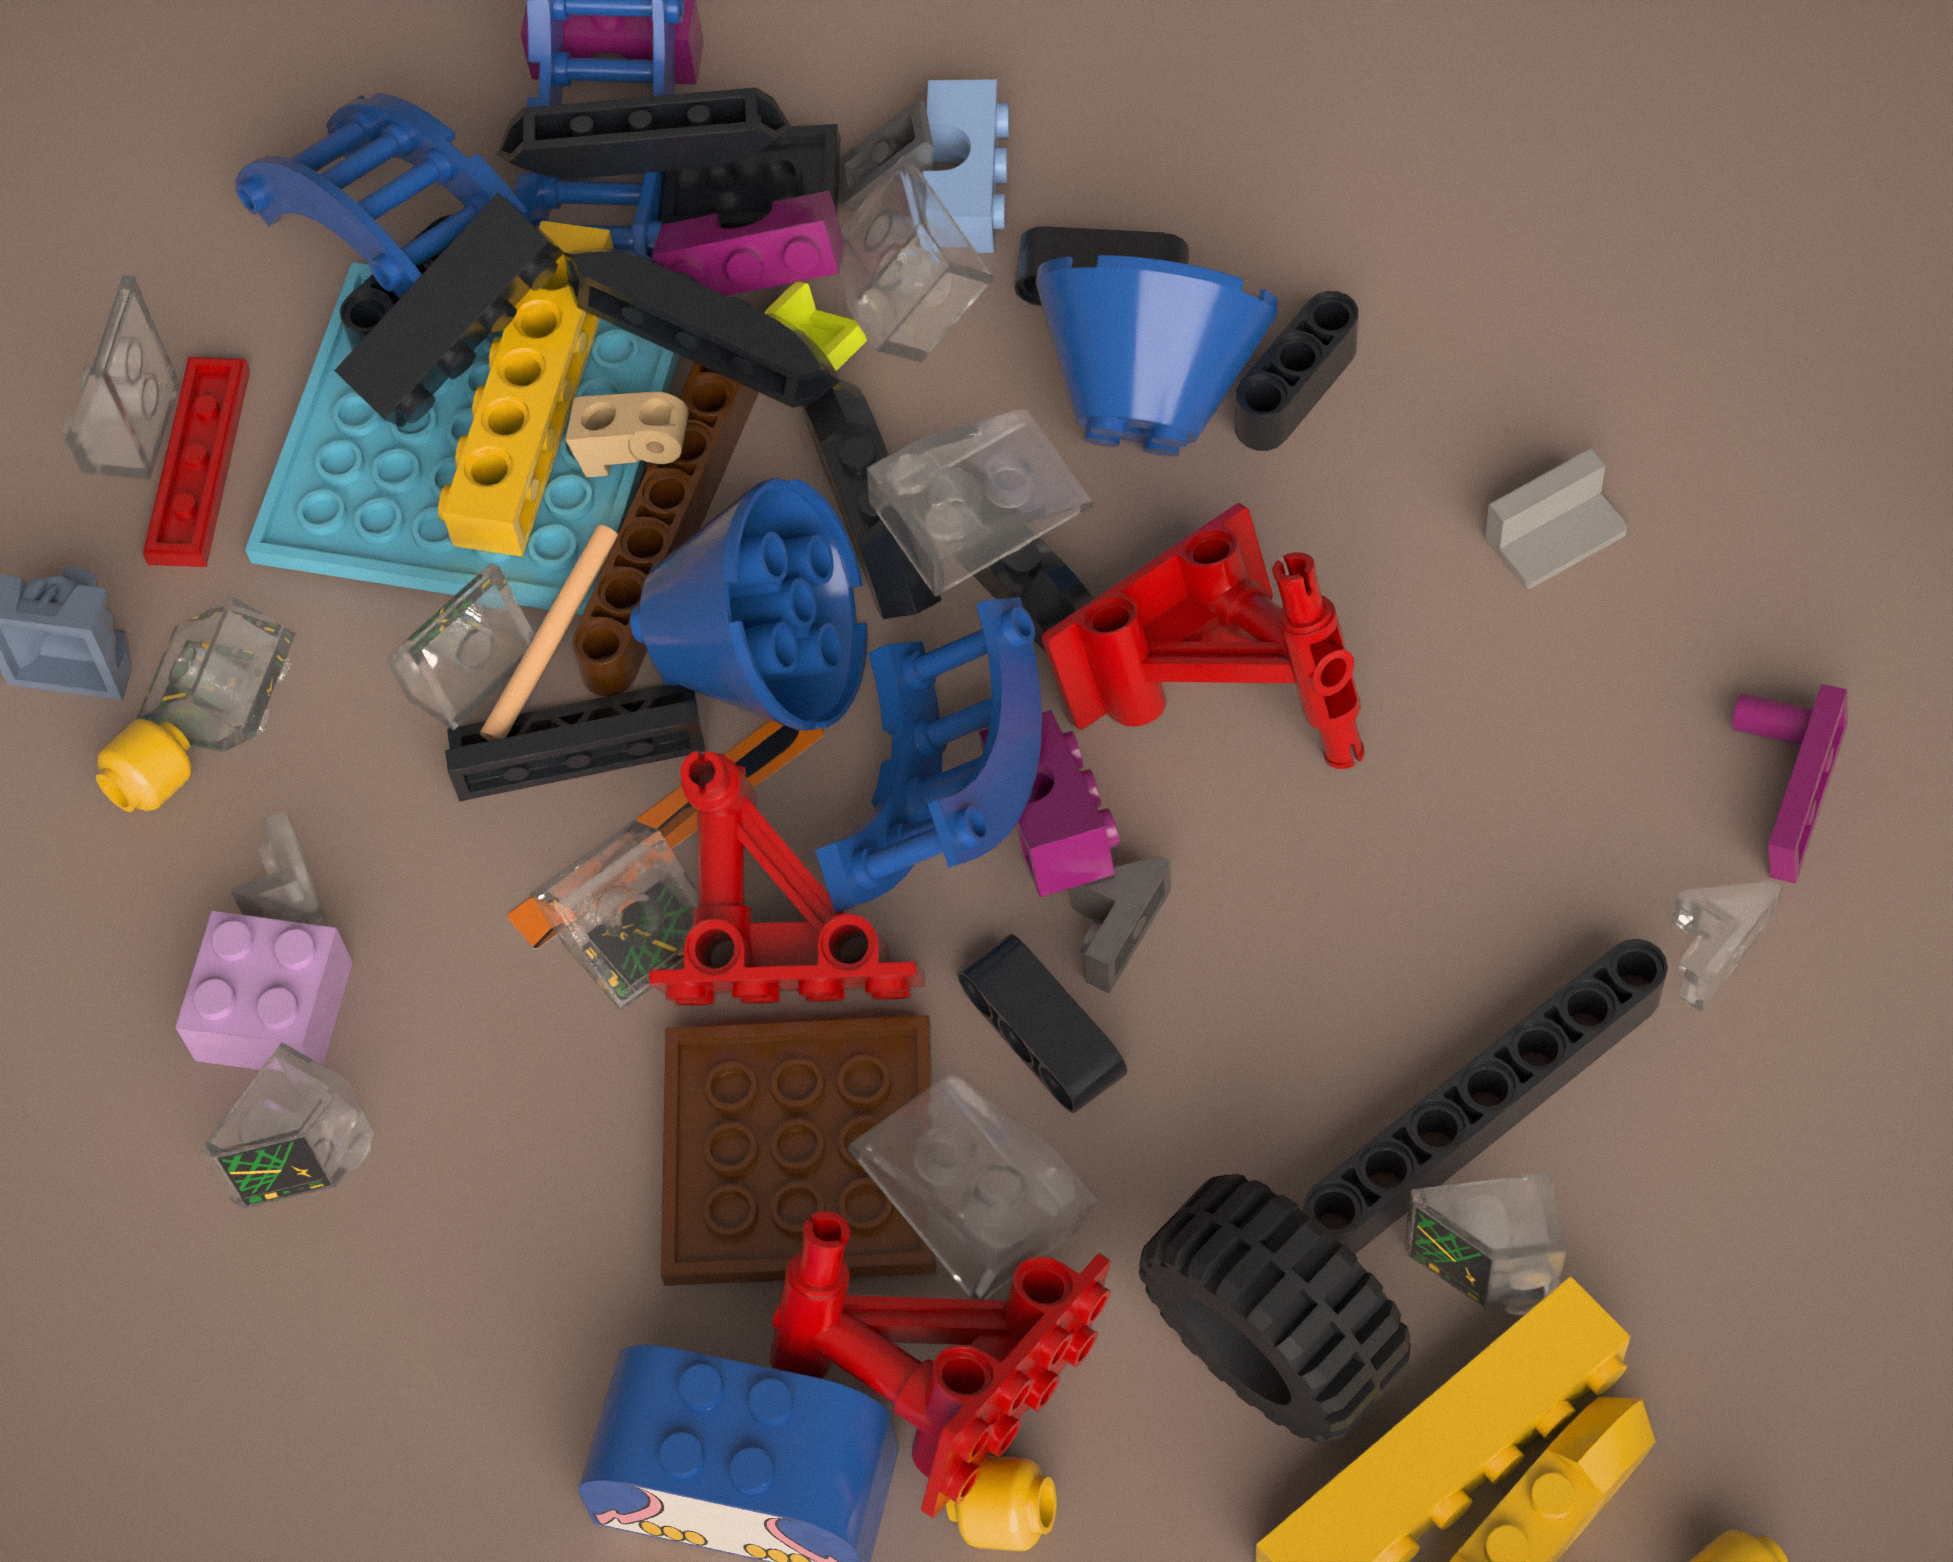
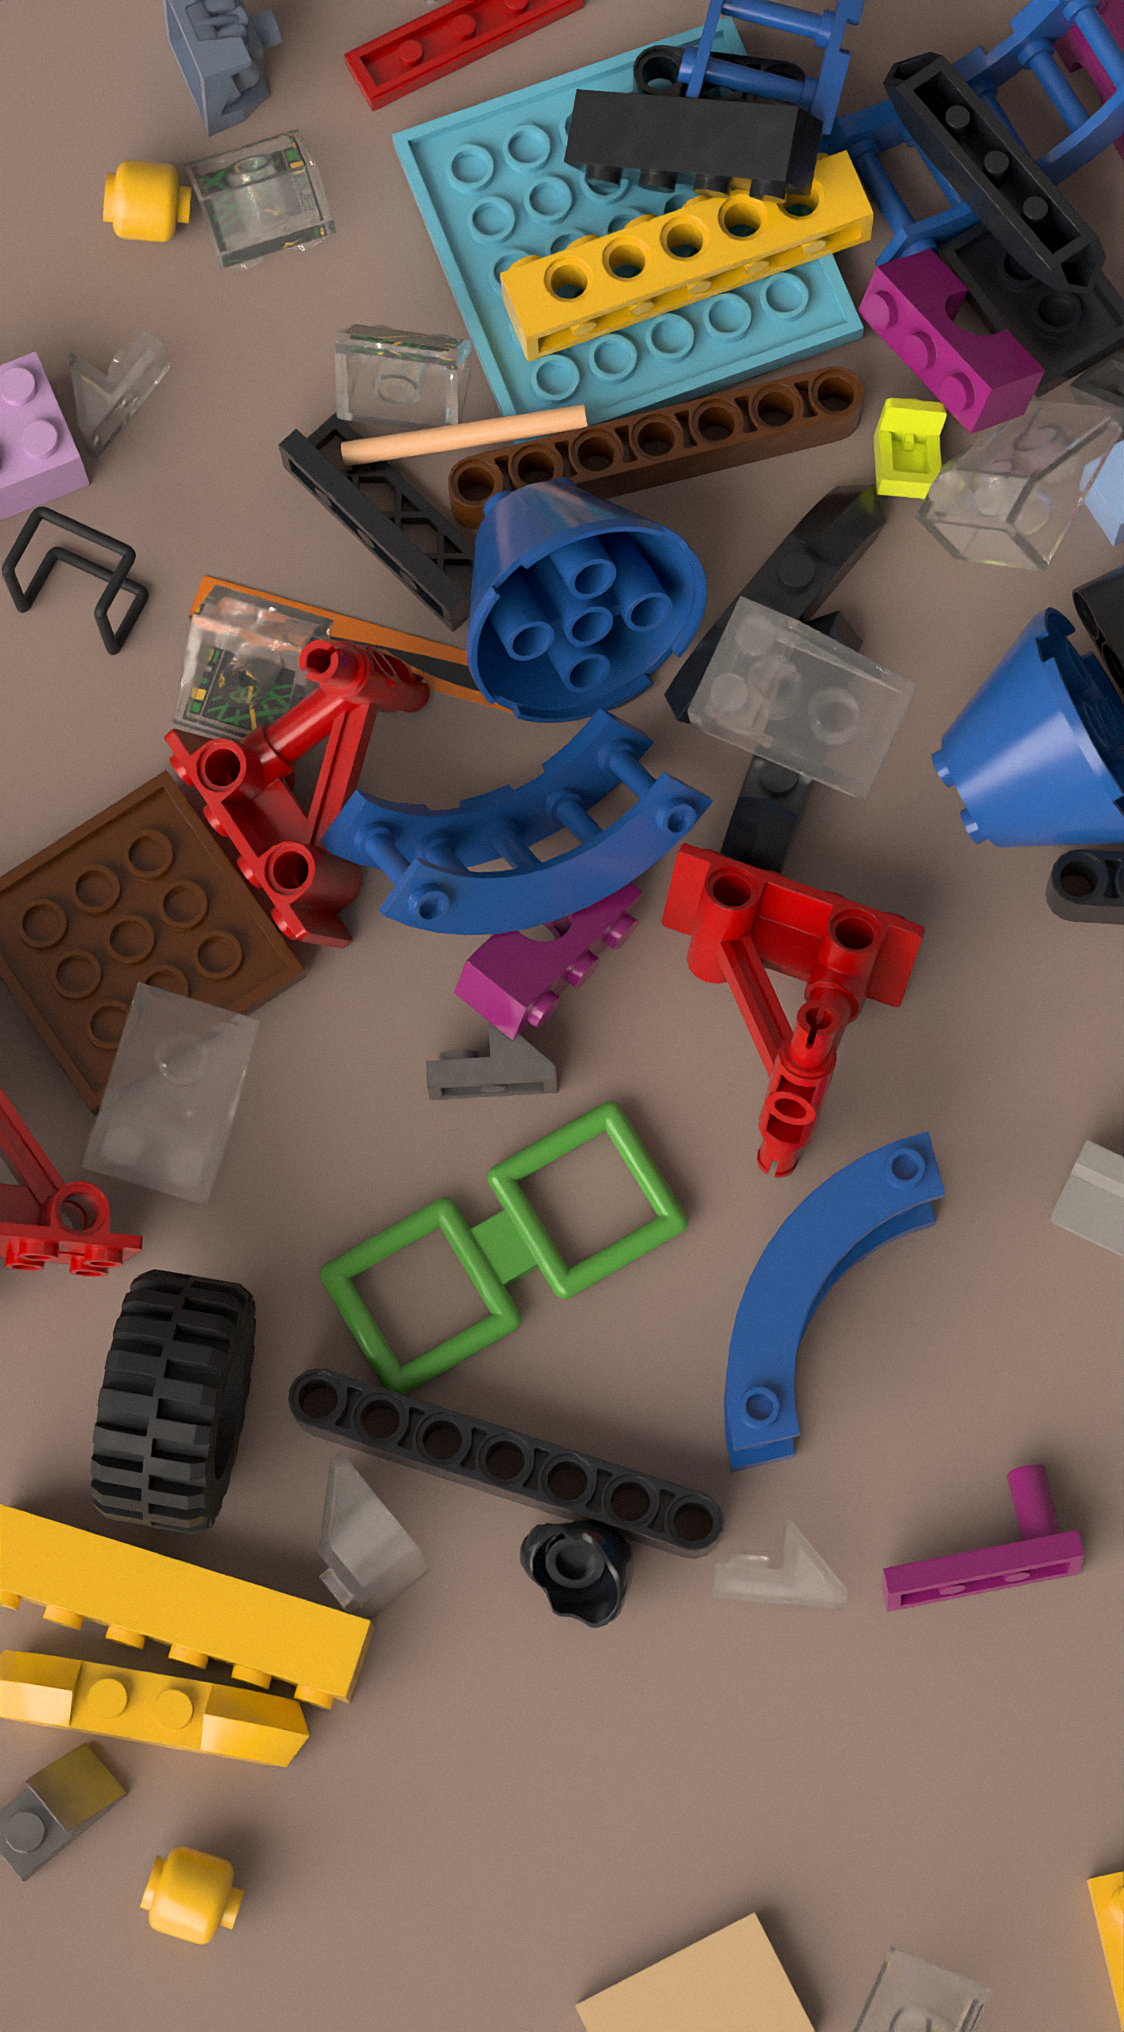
camera: 55 degrees right, 15 degrees up
black brick [564,249,840,408] -> none
tan leg [565,392,689,478] -> none
black beam [957,934,1128,1113] -> none
none -> black piece [2,506,149,655]
none -> bright green bar [320,1101,689,1395]
none -> black hair [520,1521,634,1628]
none -> blue fence [723,1131,945,1473]

